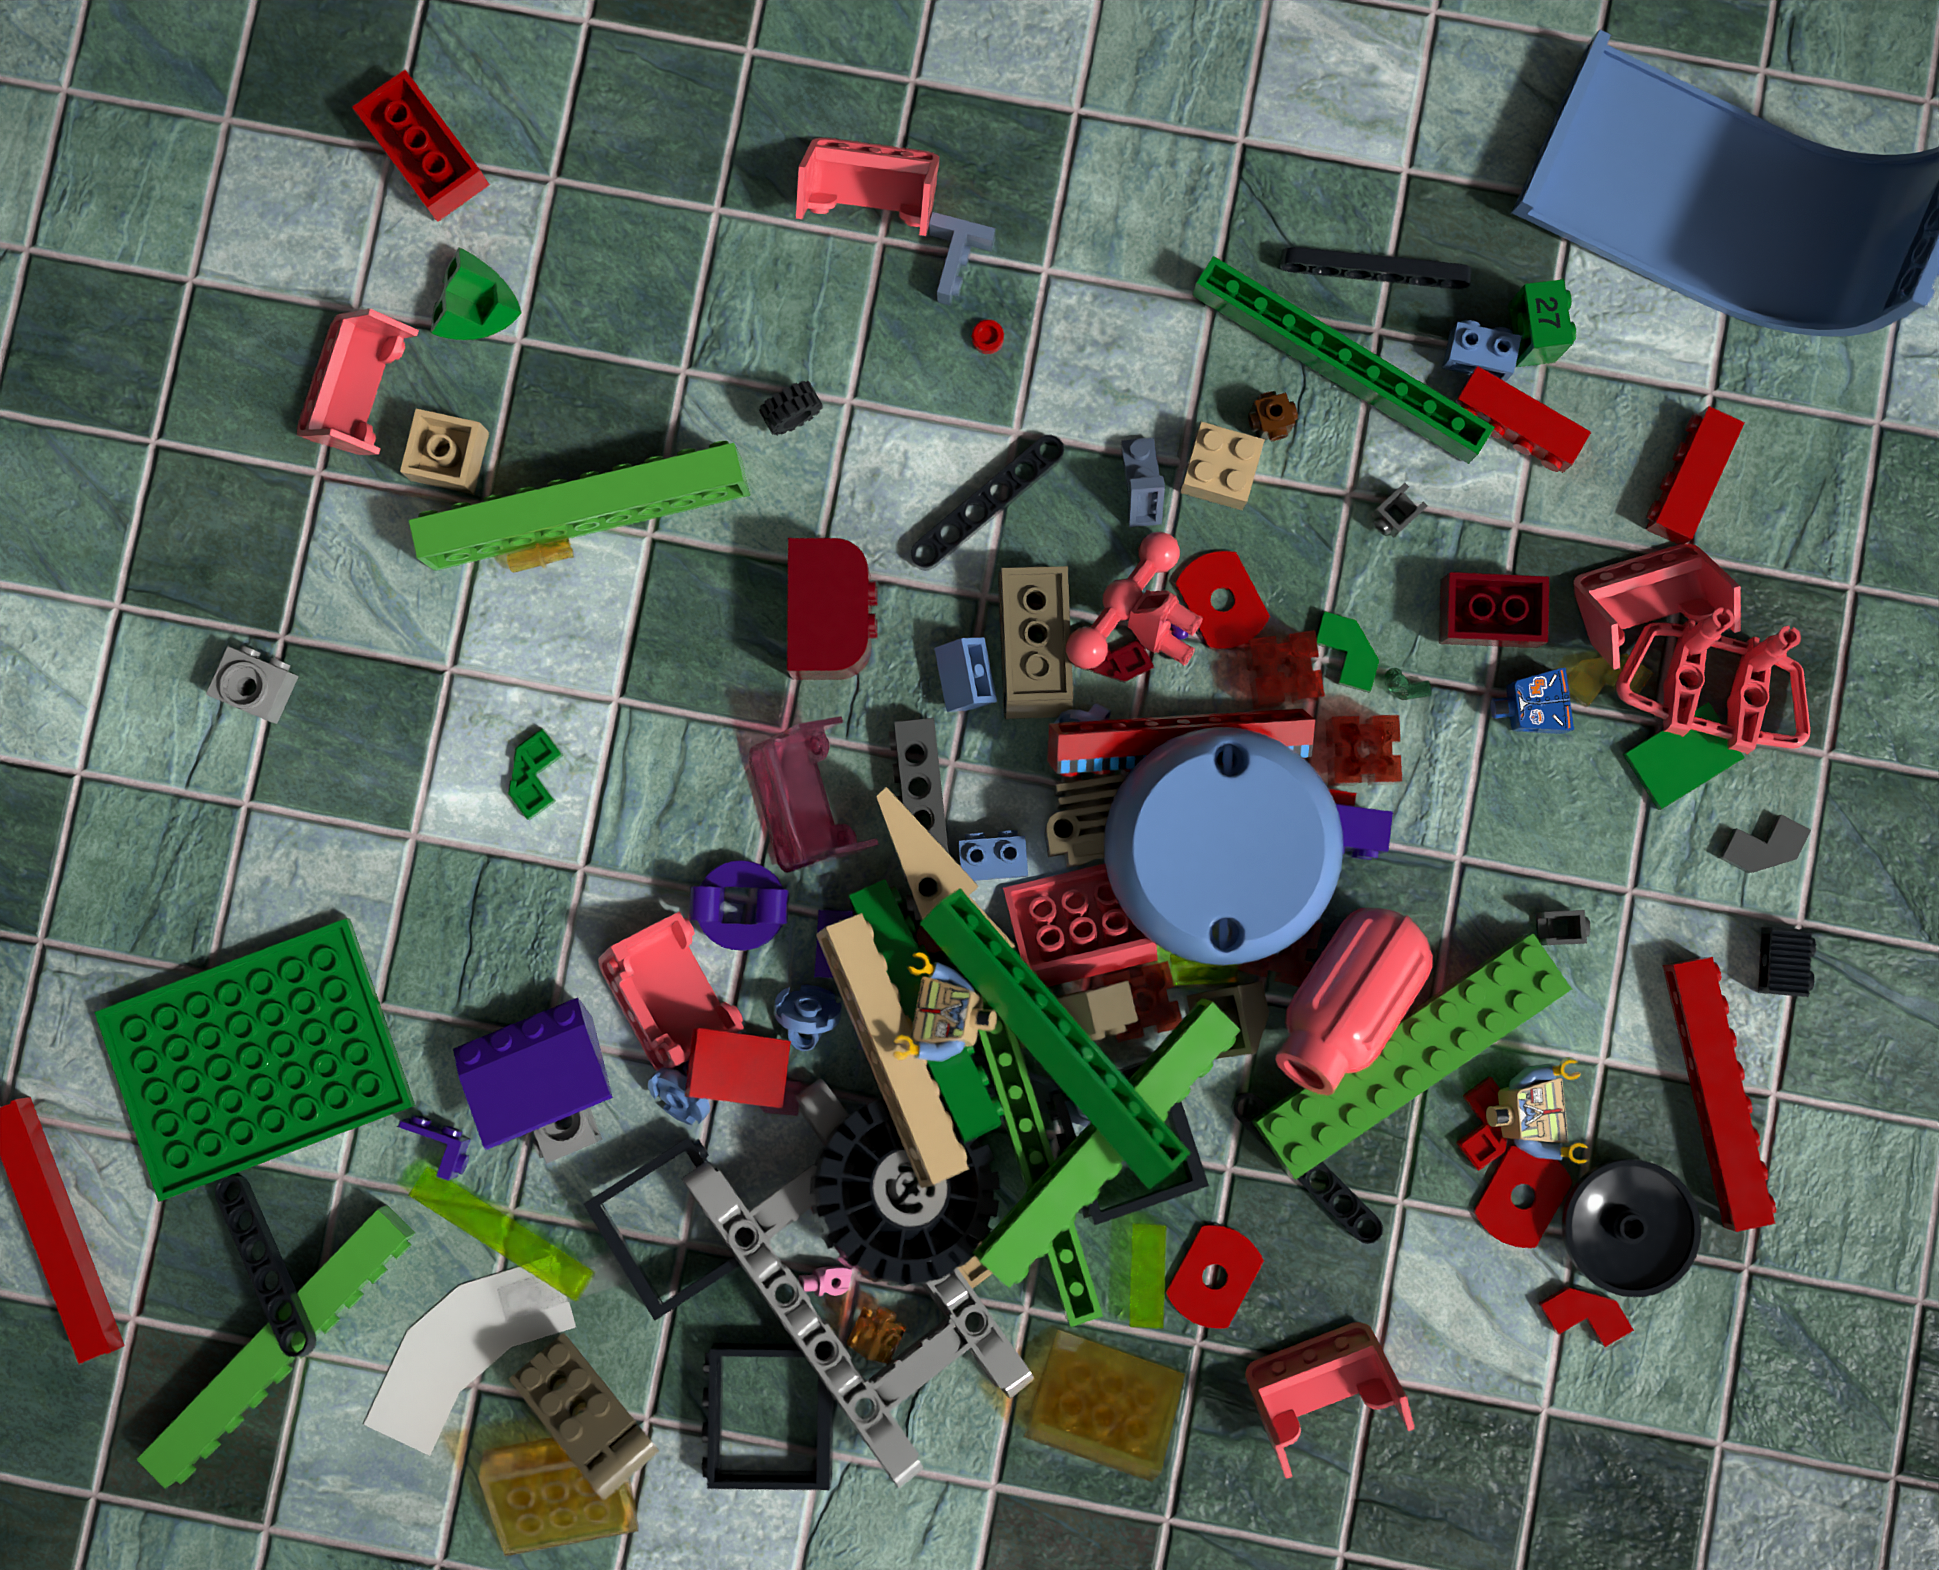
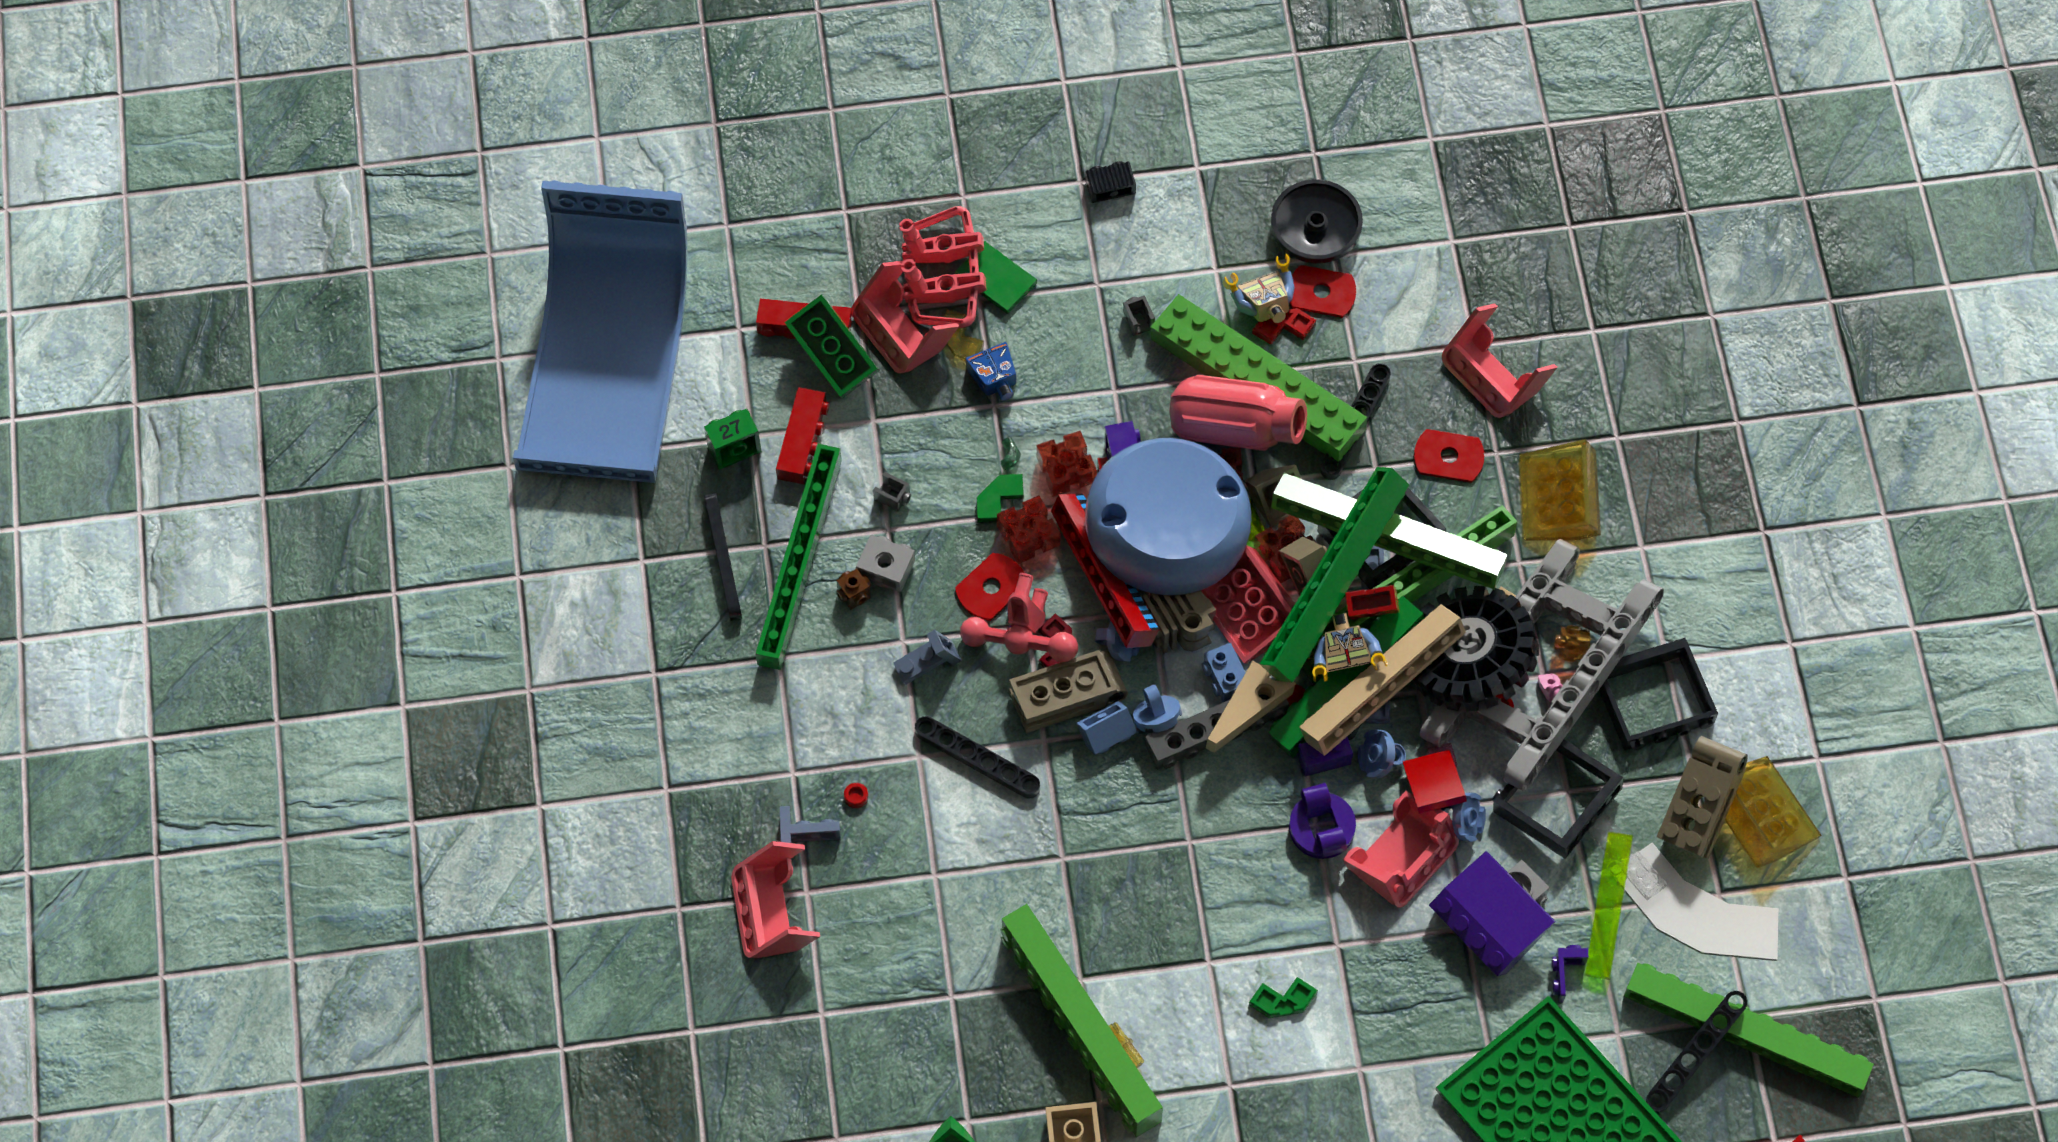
camera: 110 degrees left, 20 degrees down
clear pink windscreen [748,716,879,873] -> none
black tyre [759,381,823,435] -> none
dark red brick [787,538,878,680] -> none
clear neon green plate [1129,1223,1166,1329] -> none
tan brick [1180,422,1265,510] -> none
dark red brick [1439,572,1549,648] -> none
medium blue brick [1442,320,1522,382] -> none
red tile [1538,1286,1634,1347] -> none
red brick [1662,957,1776,1232] -> none
dark grey tile [1719,815,1811,873] -> none
none -> green brick [784,294,880,398]
none -> light grey brick [856,535,915,592]
none -> medium blue tile [1133,684,1182,732]
none -> red brick [1345,585,1399,620]

